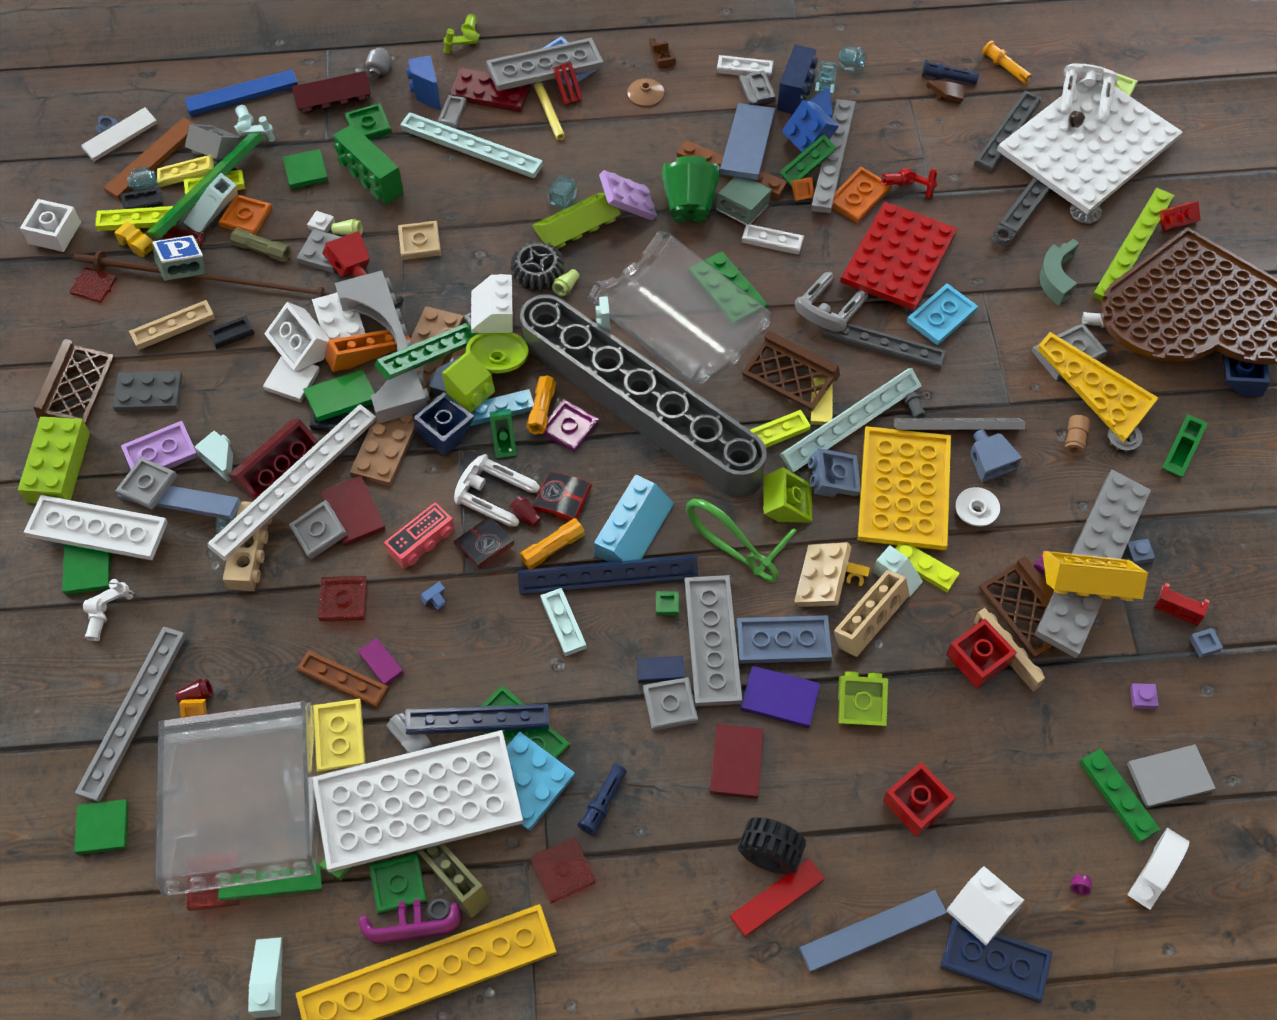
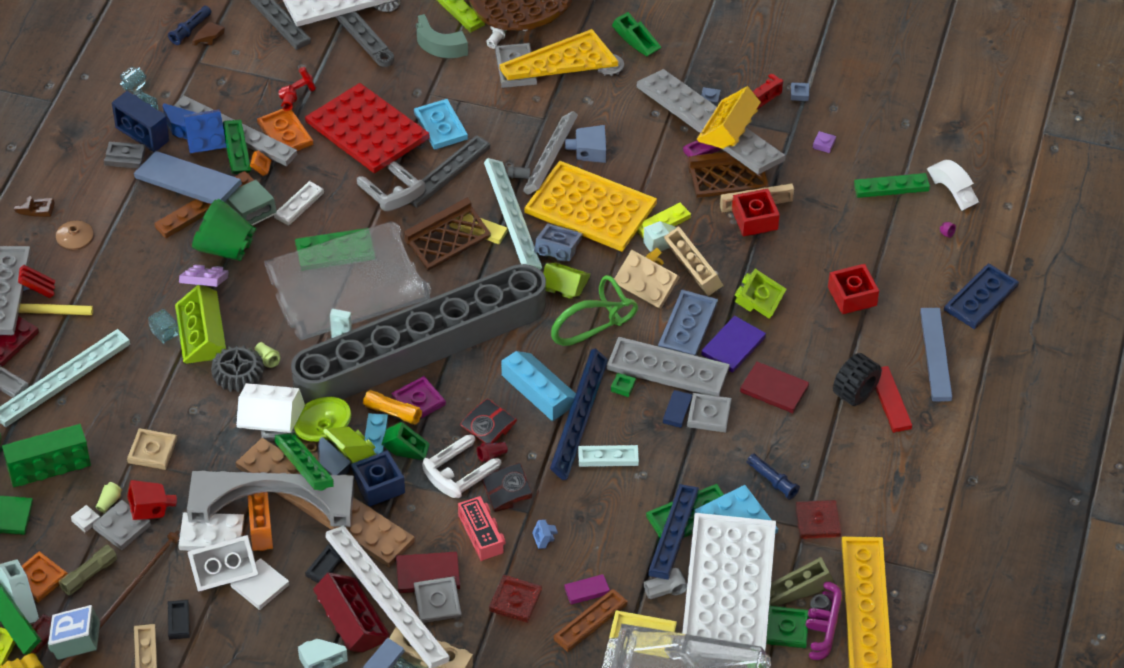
camera: 70 degrees left, 10 degrees down
green tile [303,370,375,422] -> none
light orange axle [520,518,585,569] -> none
white tile [717,55,773,79] -> none
neon yellow plate [750,410,811,448] -> none
white slope [946,866,1024,945] -> none
white dish [956,487,1000,527] -> none
medium nougat piece [1064,415,1091,456] -> none
light grey tile [1127,745,1216,809] -> none

